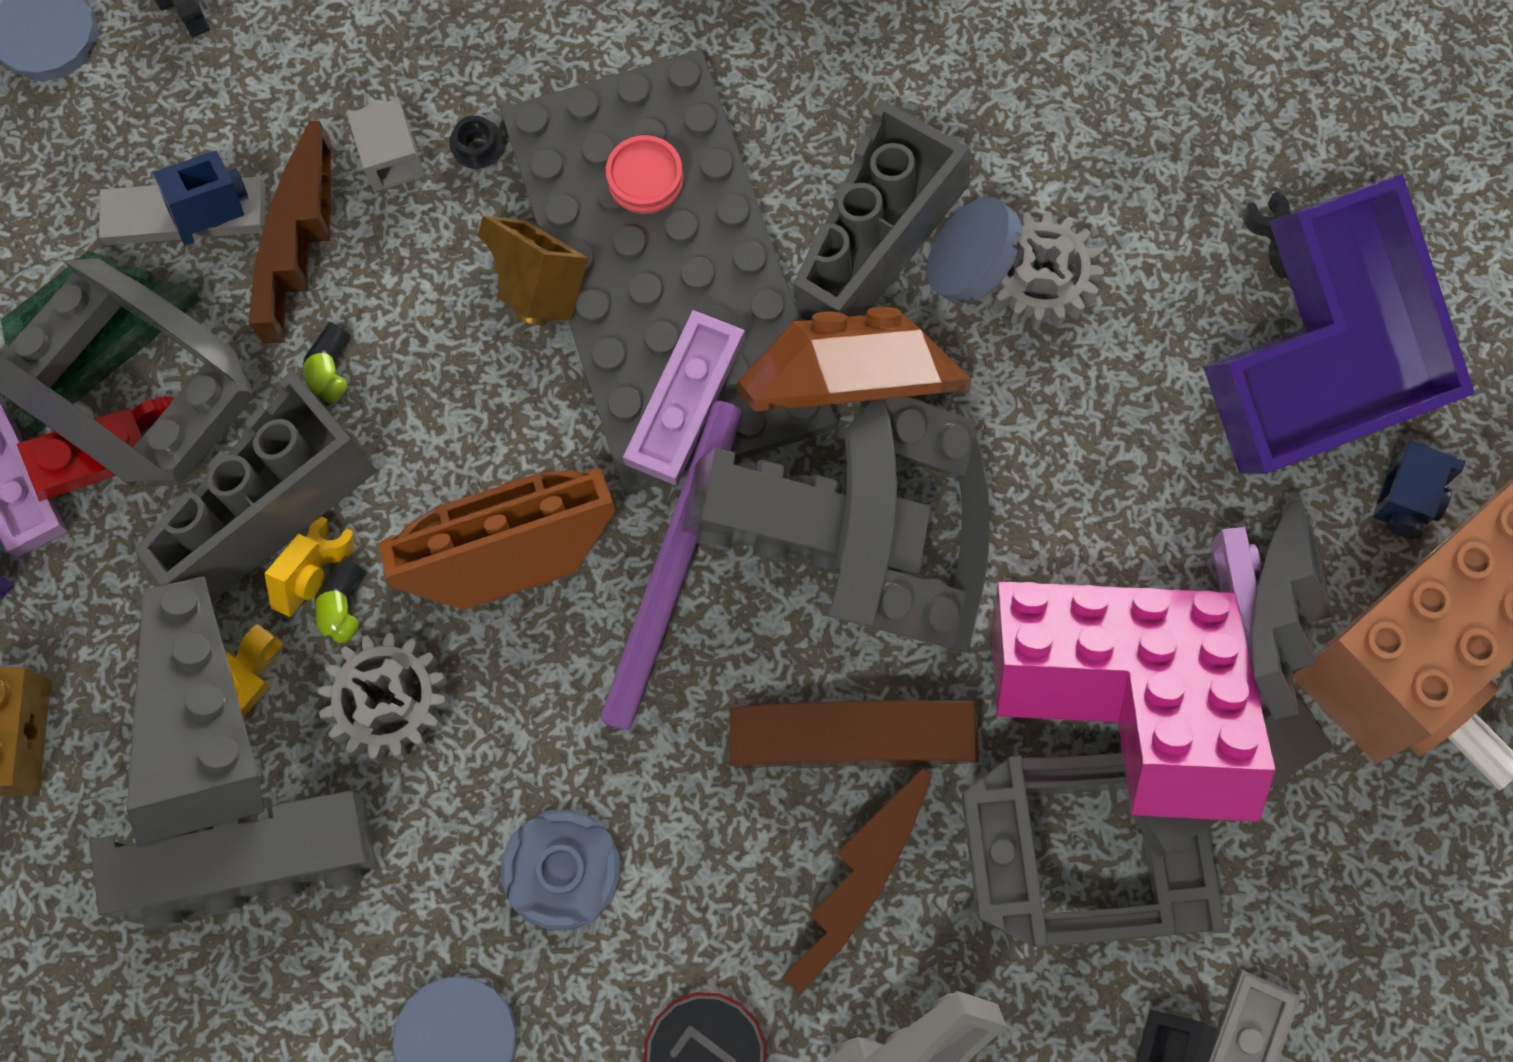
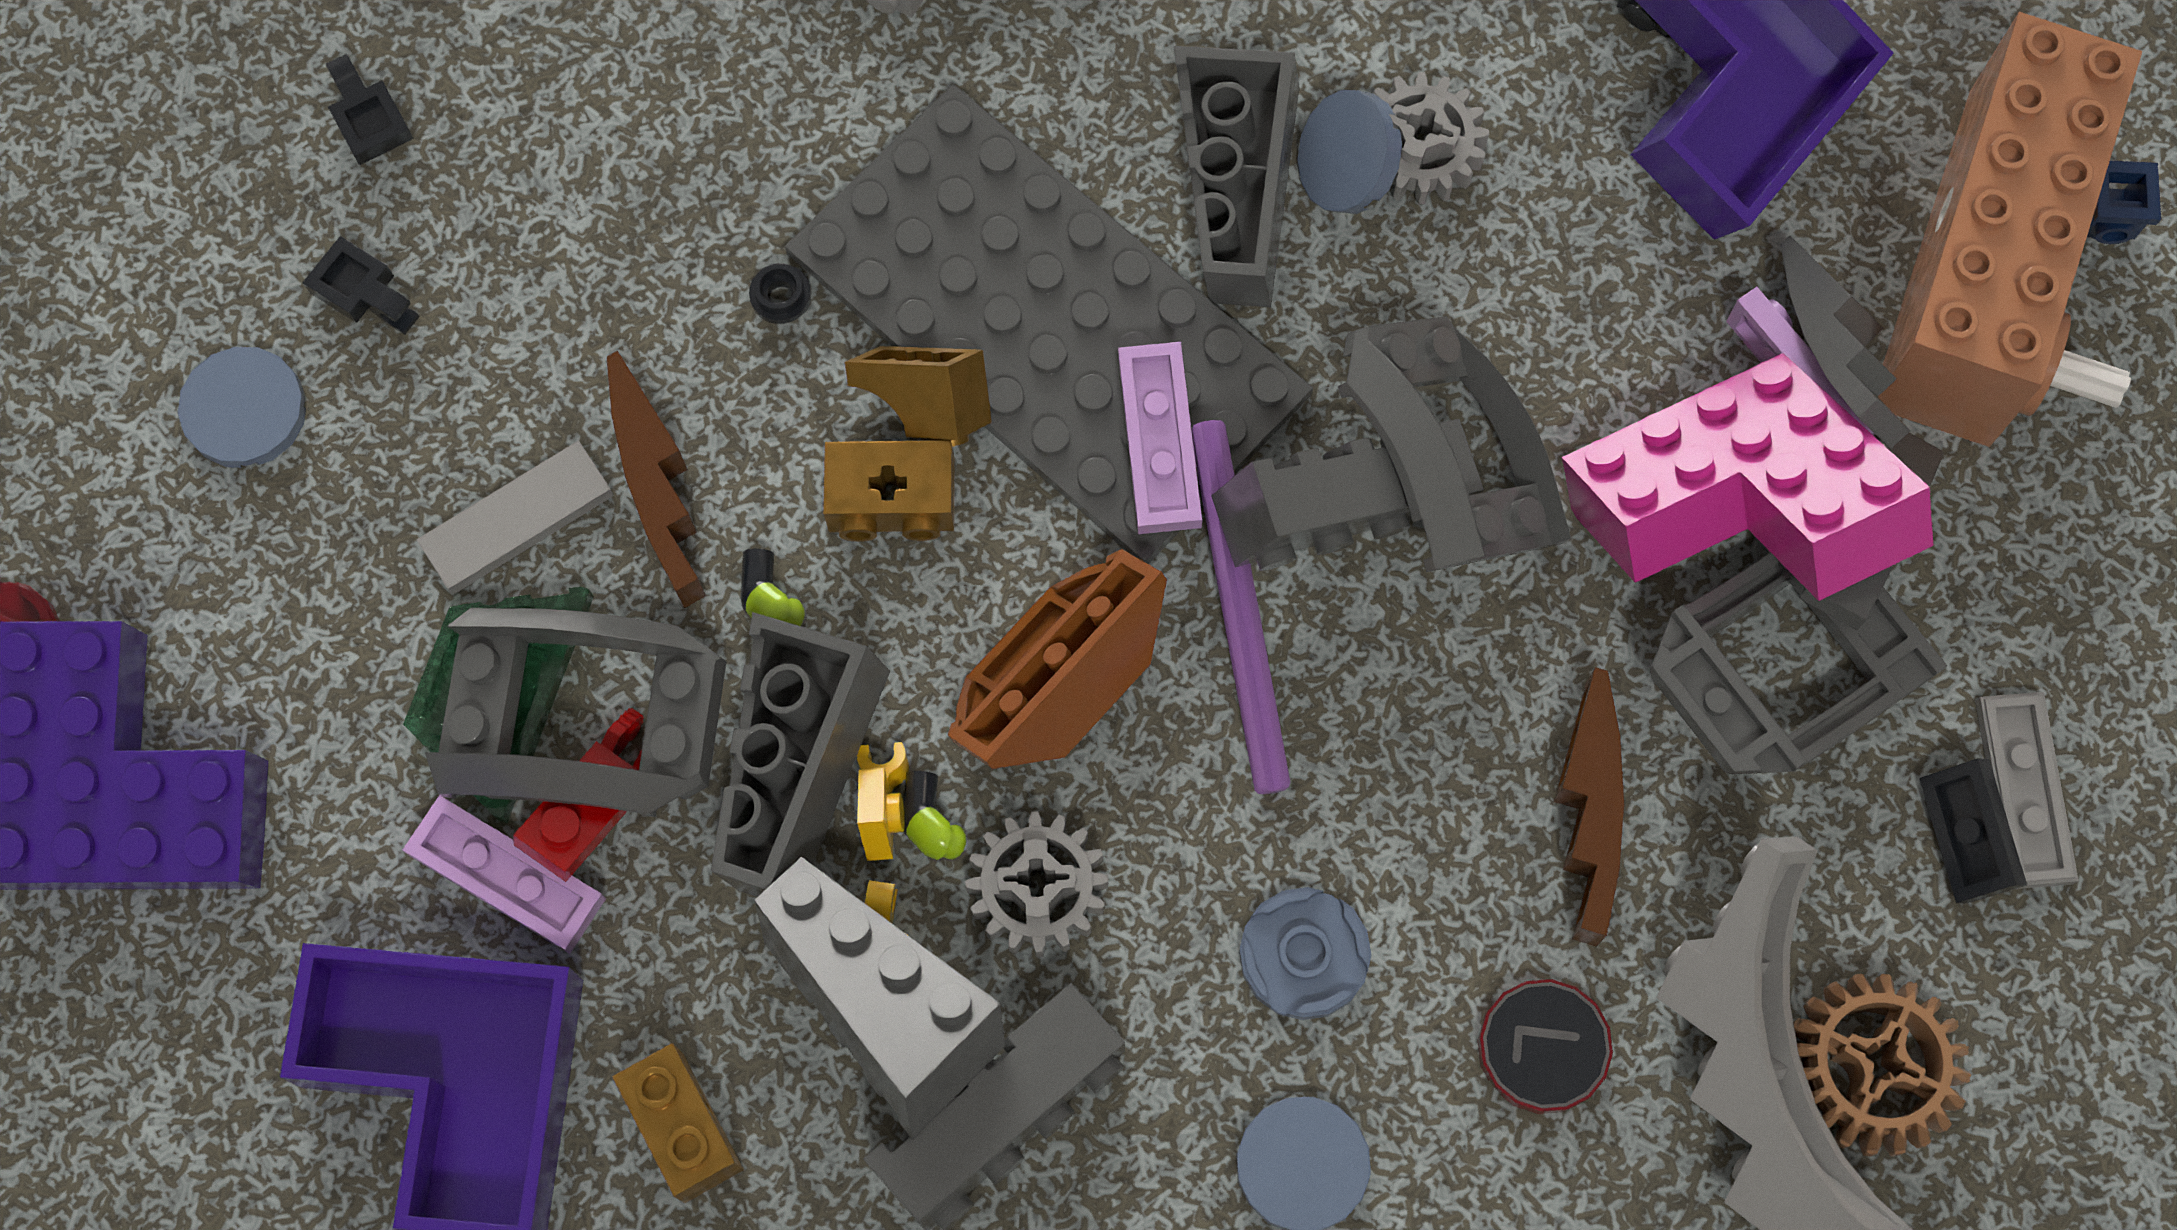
camera: 30 degrees left, 0 degrees up
dark blue brick [153,150,249,246] -> none
light grey brick [347,98,425,192] -> none
coral piece [606,135,683,214] -> none
reddish brown slope [729,700,979,769] -> none
dark orange wedge [738,307,971,412] -> none
dark blue brick [1373,440,1466,539] -> none
none -> pearl gold brick [823,440,955,542]

